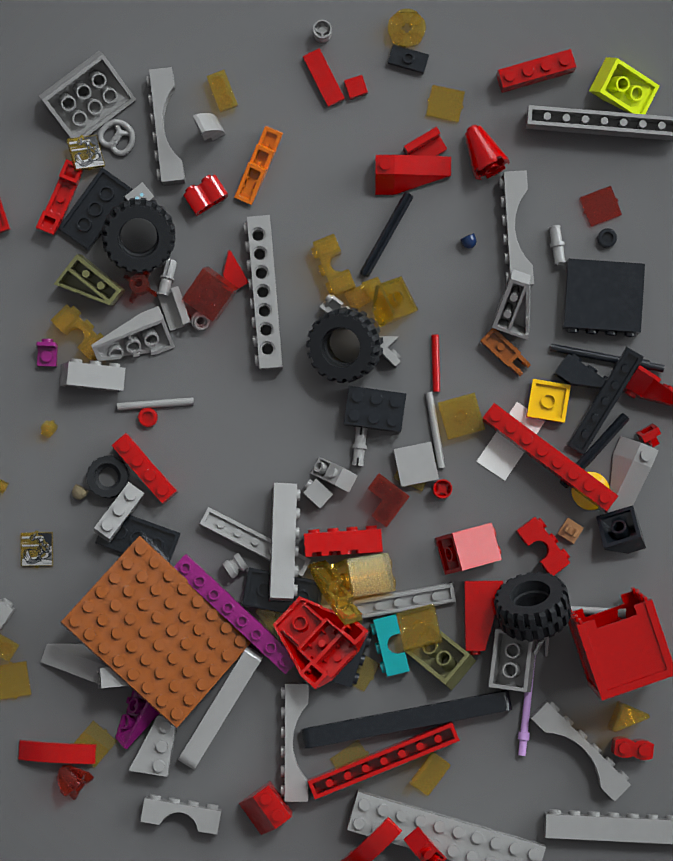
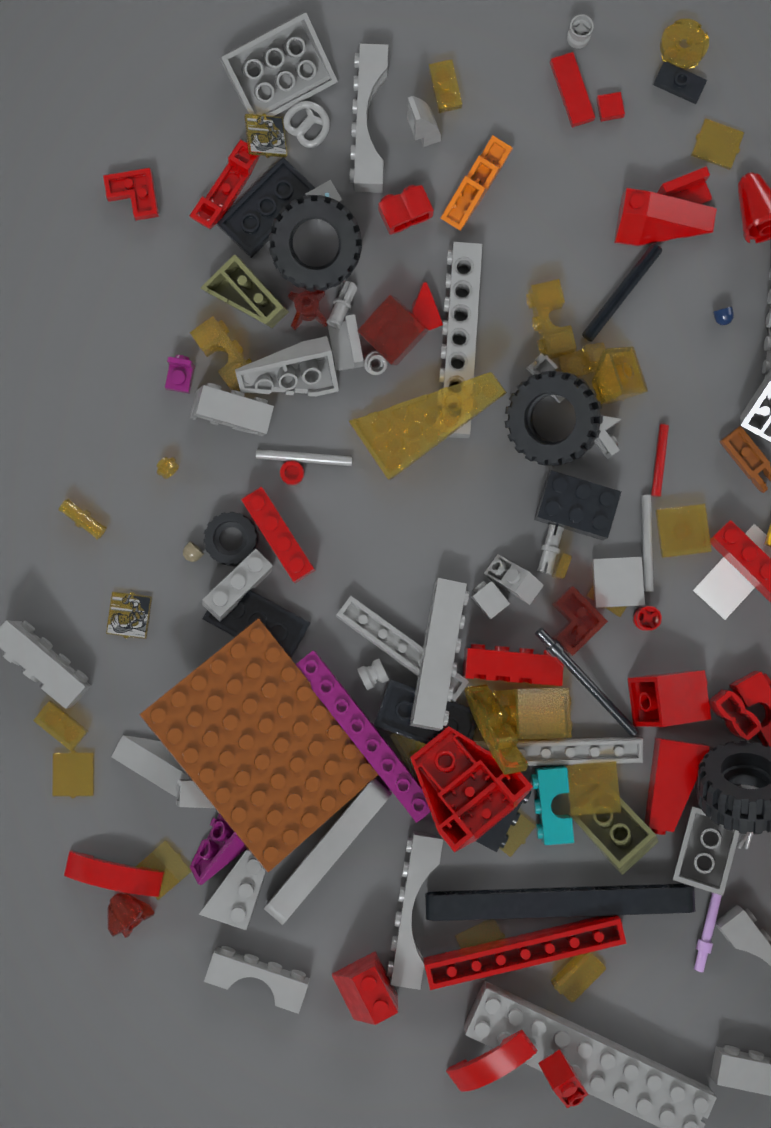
camera: 10 degrees right, 0 degrees up
none -> clear yellow wing [349,372,507,480]
none -> black bar [535,627,638,736]
none -> clear yellow tile [552,553,572,580]
none -> red brick [709,690,762,740]

